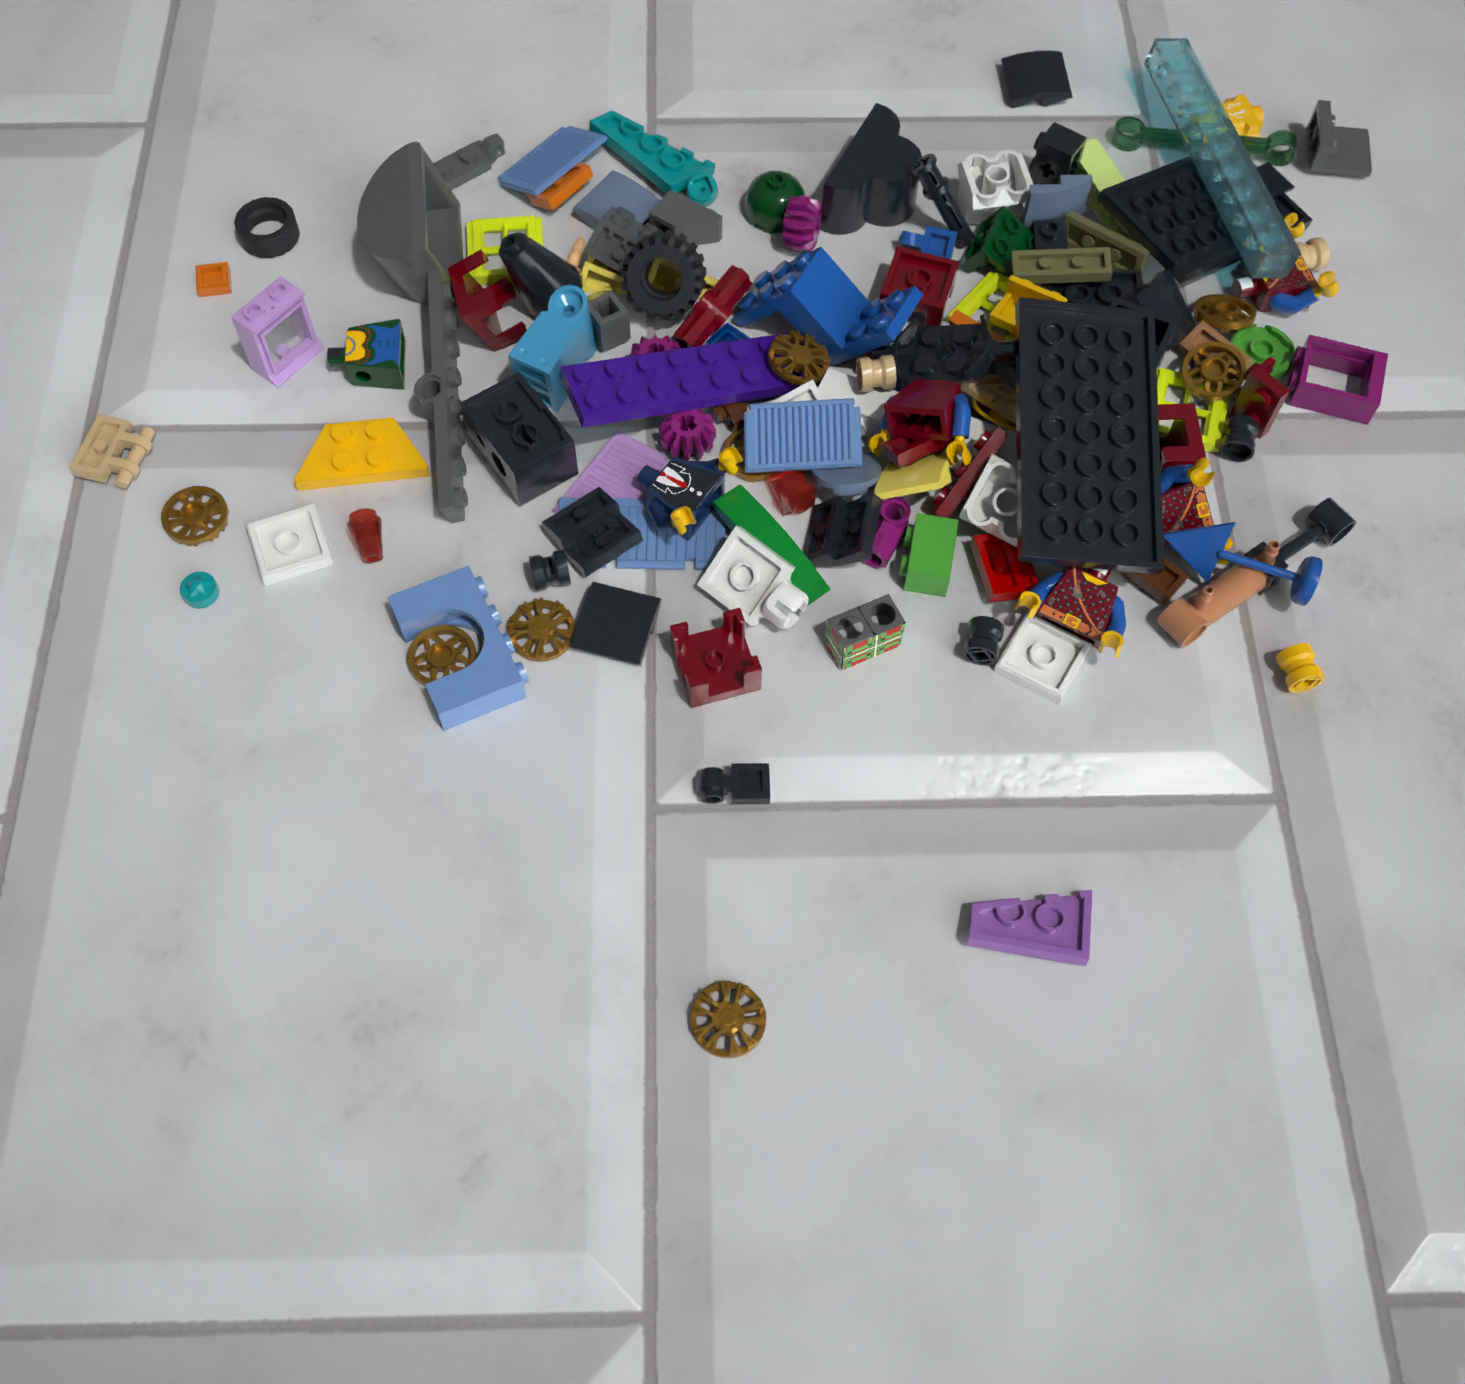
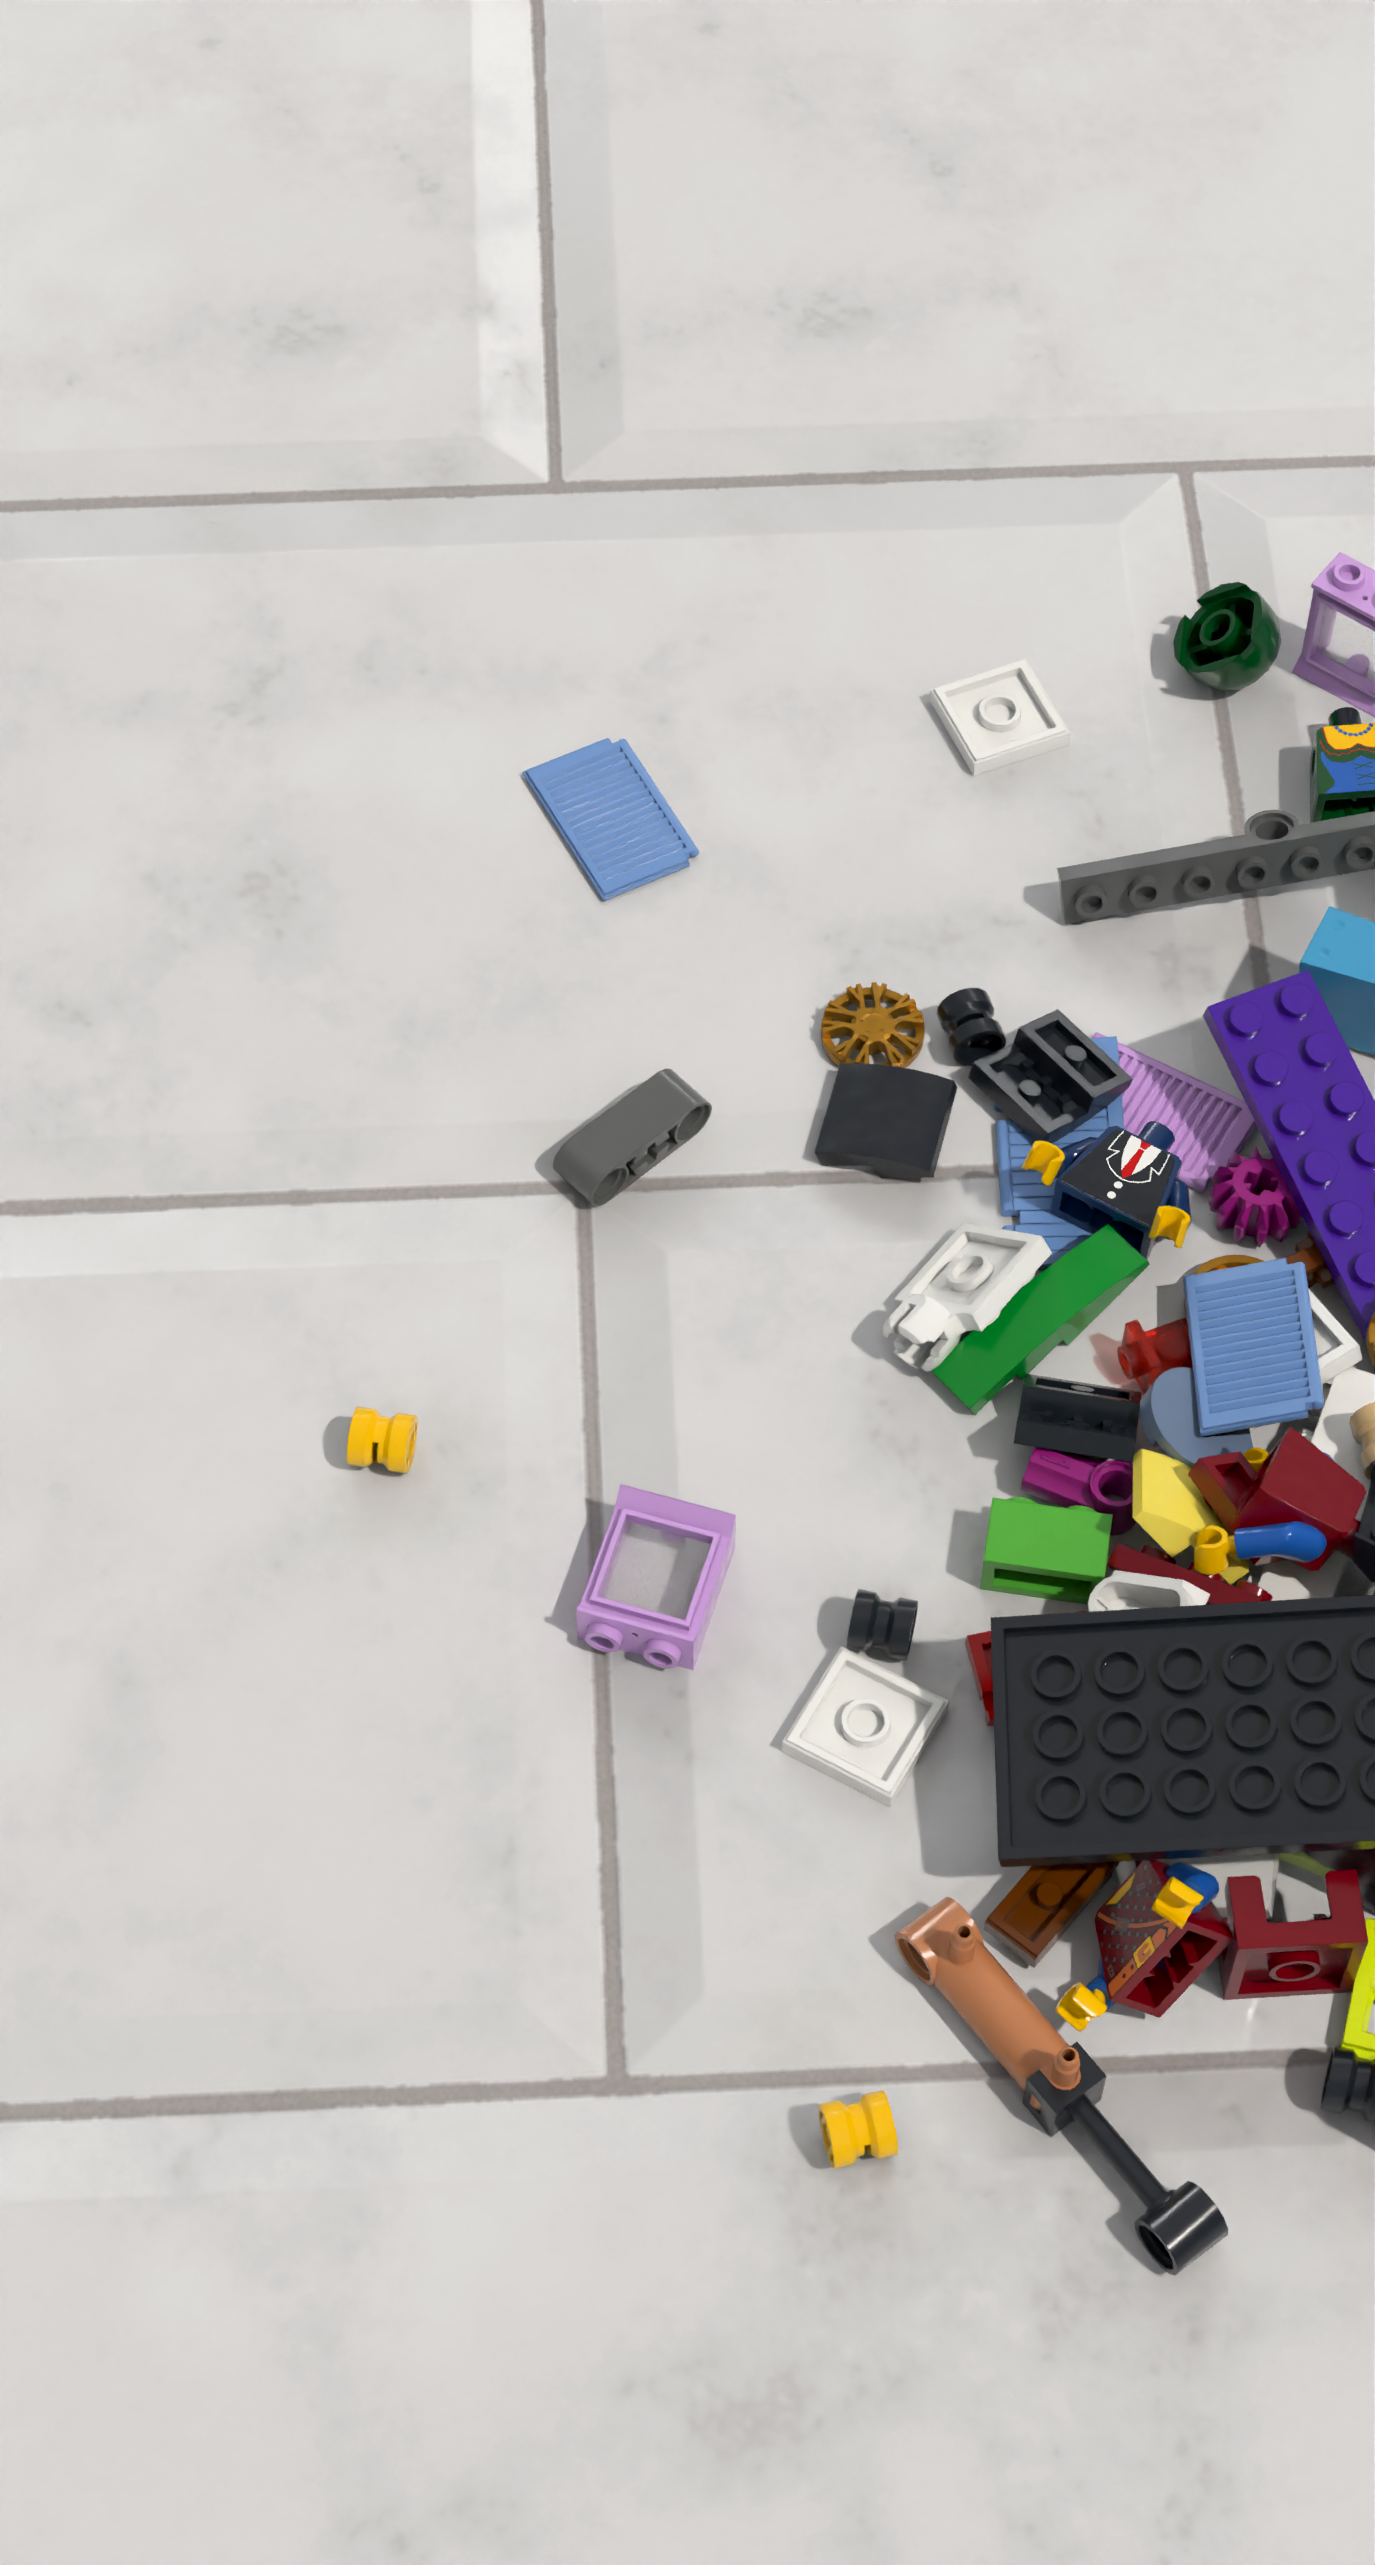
camera: 90 degrees right, 5 degrees down
tan plate [69,414,155,489] -> none
pearl gold wheel [161,486,229,547] -> none
teal tile [180,572,219,609] -> none
yellow wing [295,417,430,491] -> none
clear red cone [347,508,383,564] -> none
medium blue arch [387,565,529,731] -> none
pearl gold wheel [407,625,477,686] -> none
black piece [460,372,579,506] -> none
dark red panel [670,607,762,708] -> none
pearl gold wheel [690,980,766,1058] -> none
black plate [697,763,770,804] -> none
piece [825,594,906,670] -> none
medium lavender wing [967,890,1092,966] -> none
torso [1014,566,1126,658] -> none
blue piece [1163,522,1323,606] -> none
none -> yellow wheel [347,1406,418,1474]
none -> medium blue window [523,738,699,901]
none -> dark grey beam [553,1068,712,1206]
none -> lavender window [576,1484,736,1670]
none -> dark green cylinder [1173,582,1281,691]

